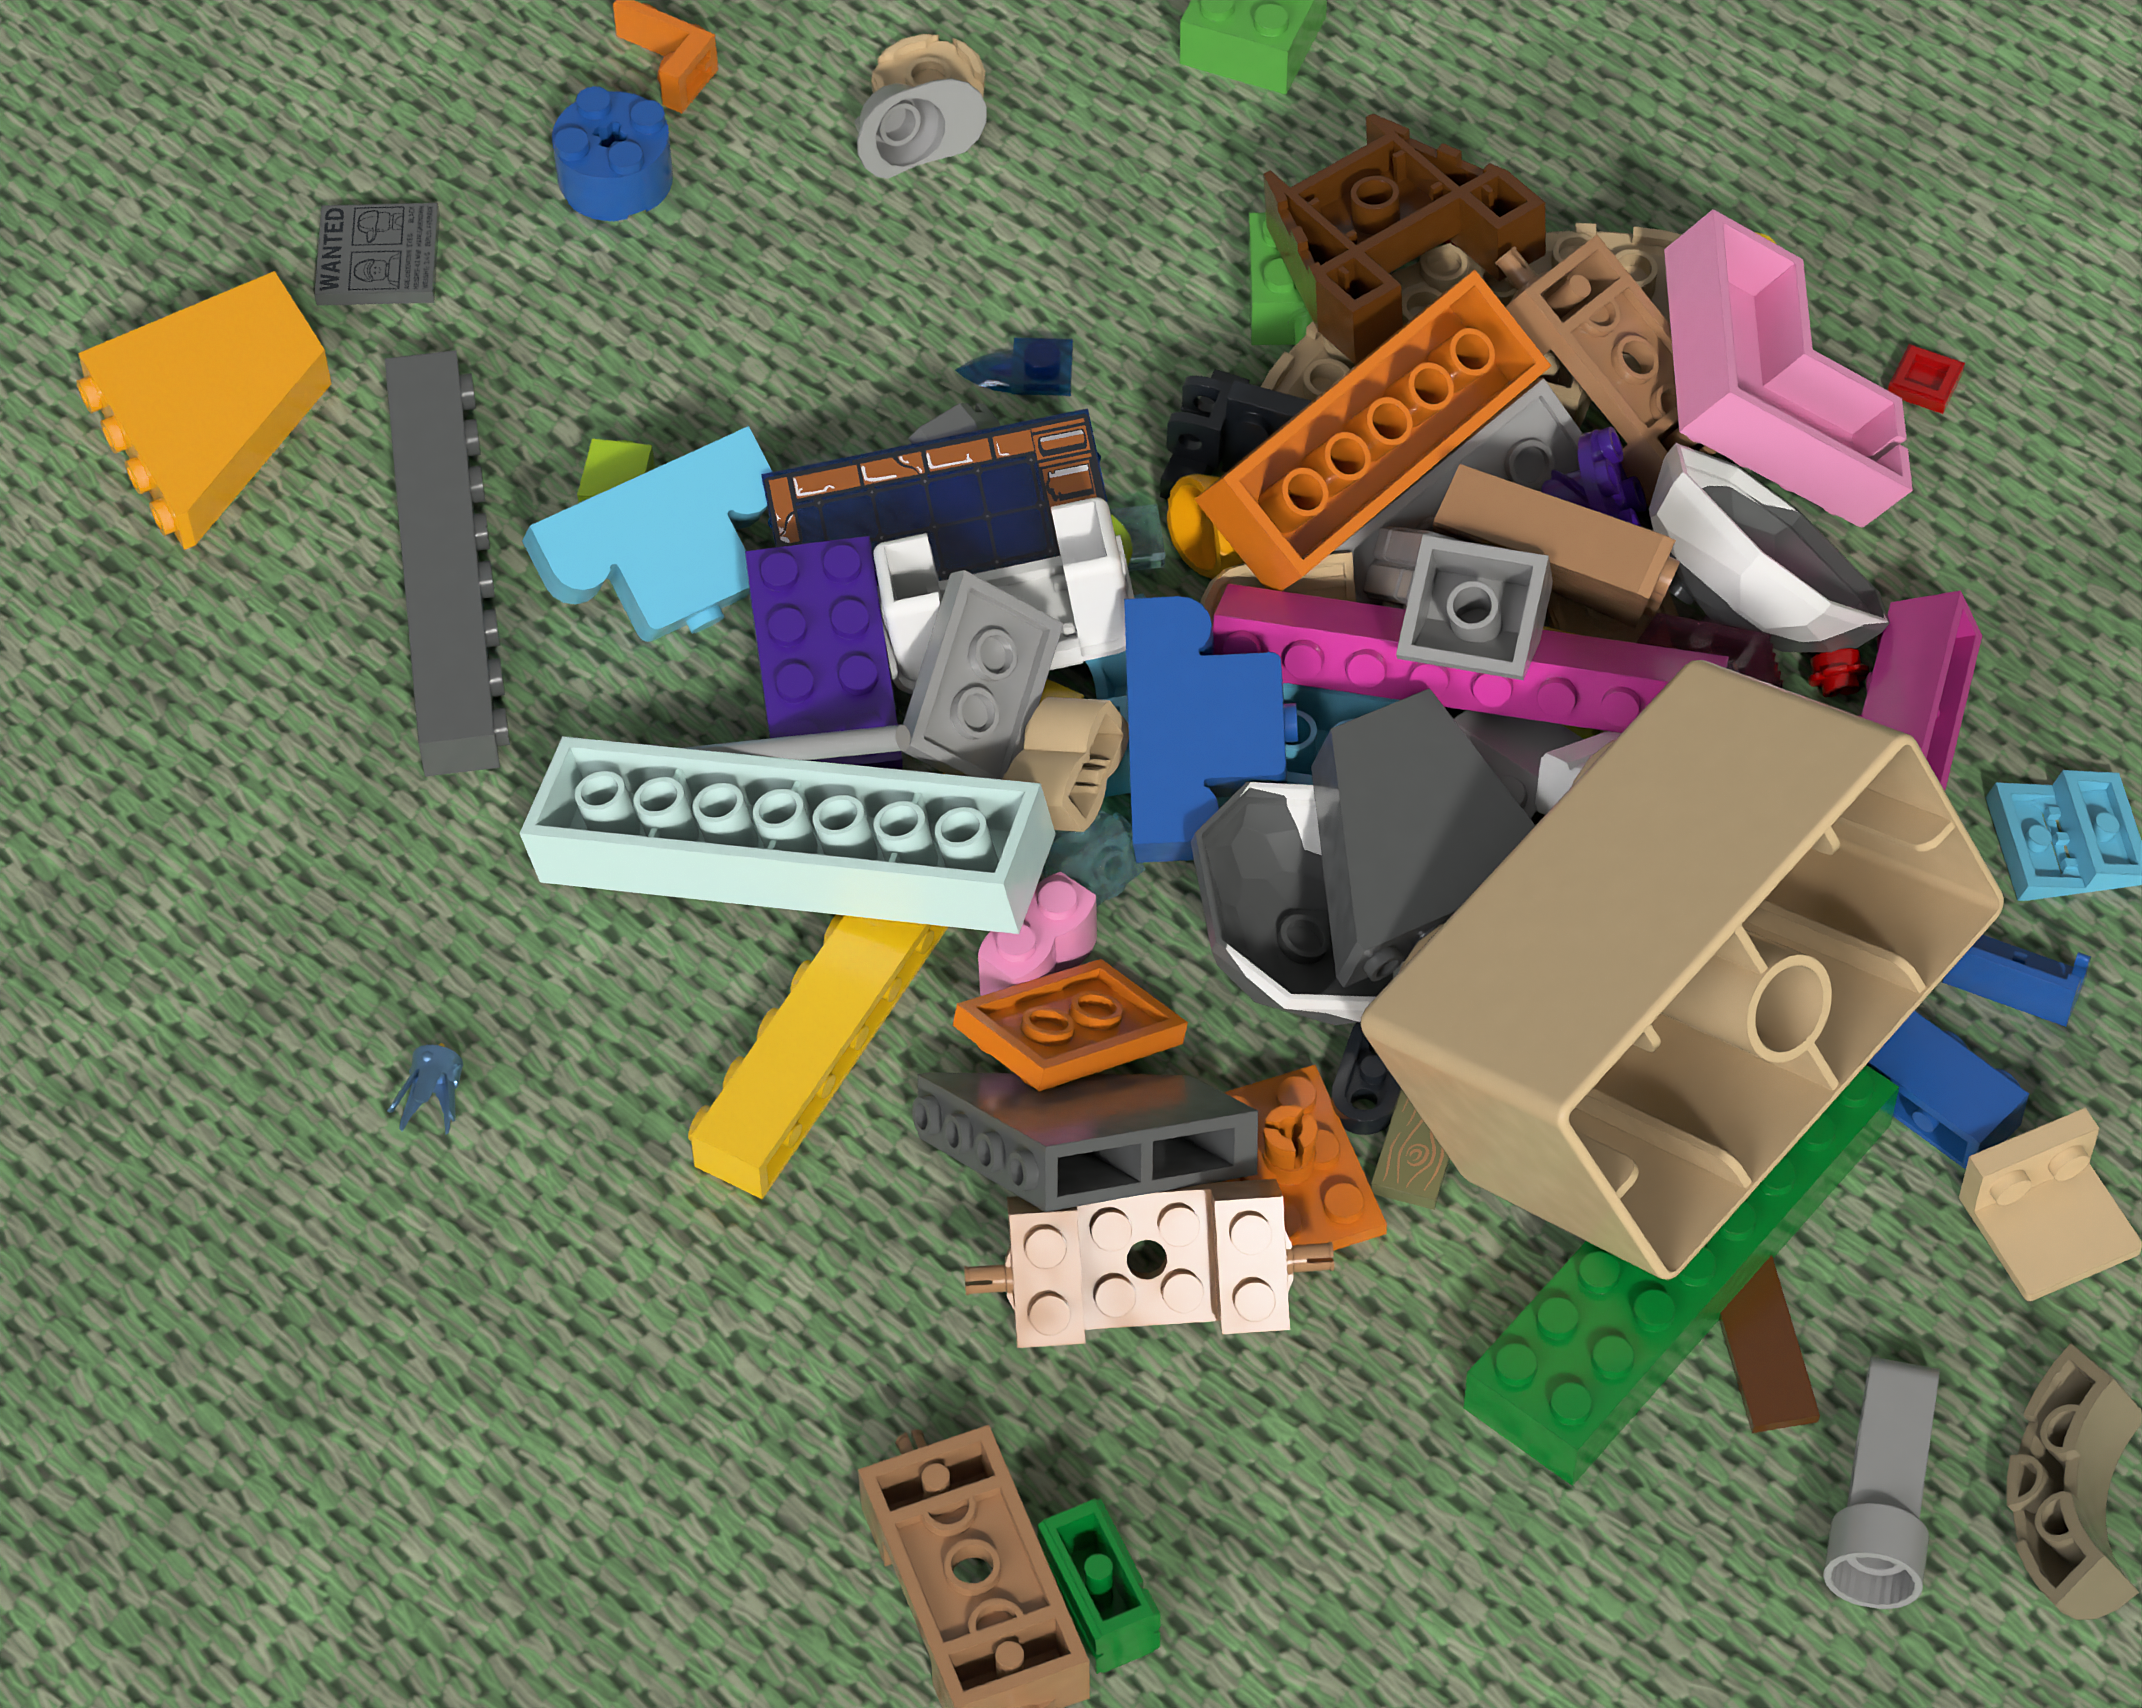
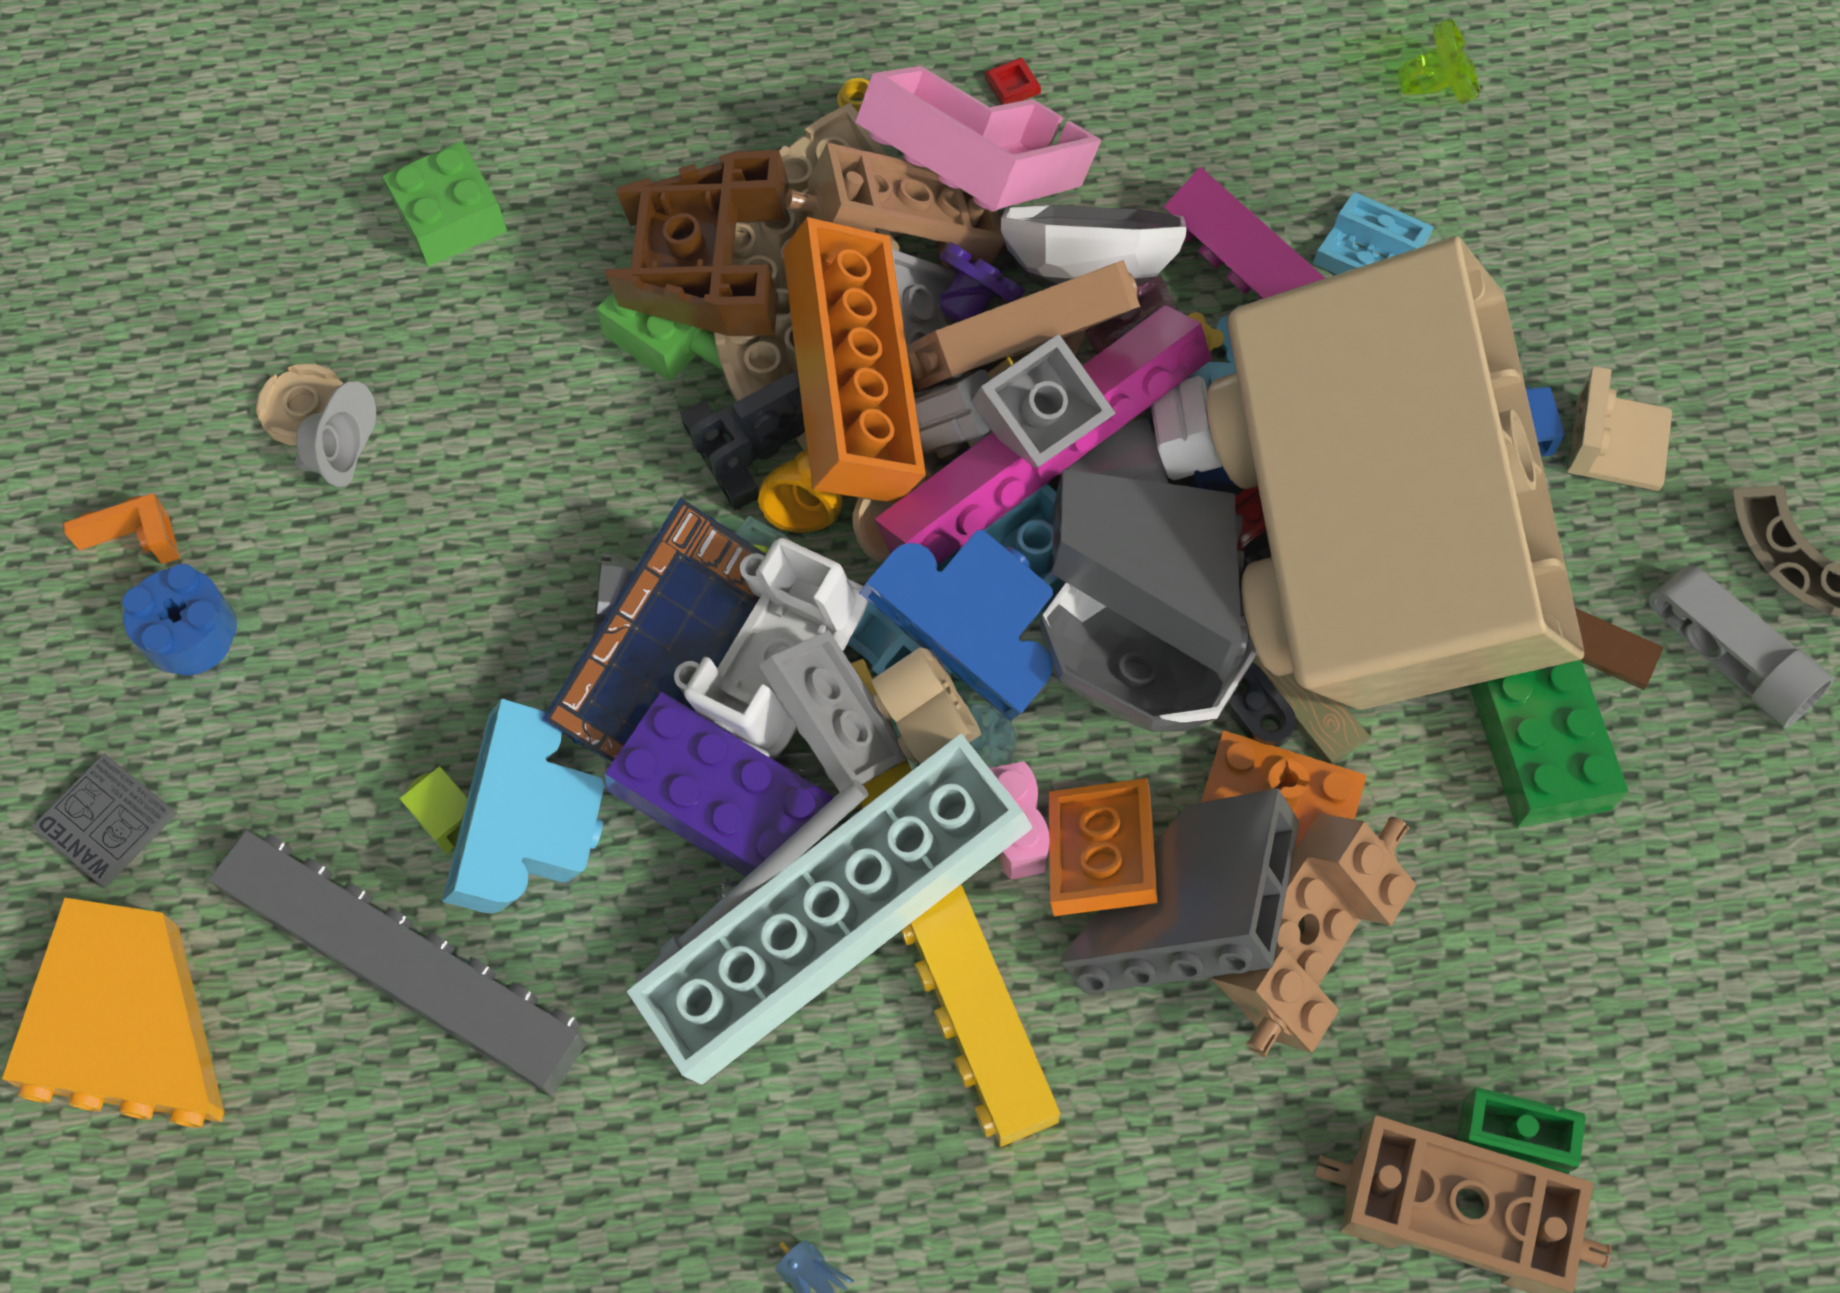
camera: 50 degrees left, 10 degrees up
clear blue plate [955,338,1073,396] -> none
red plate [1808,648,1869,698] -> none

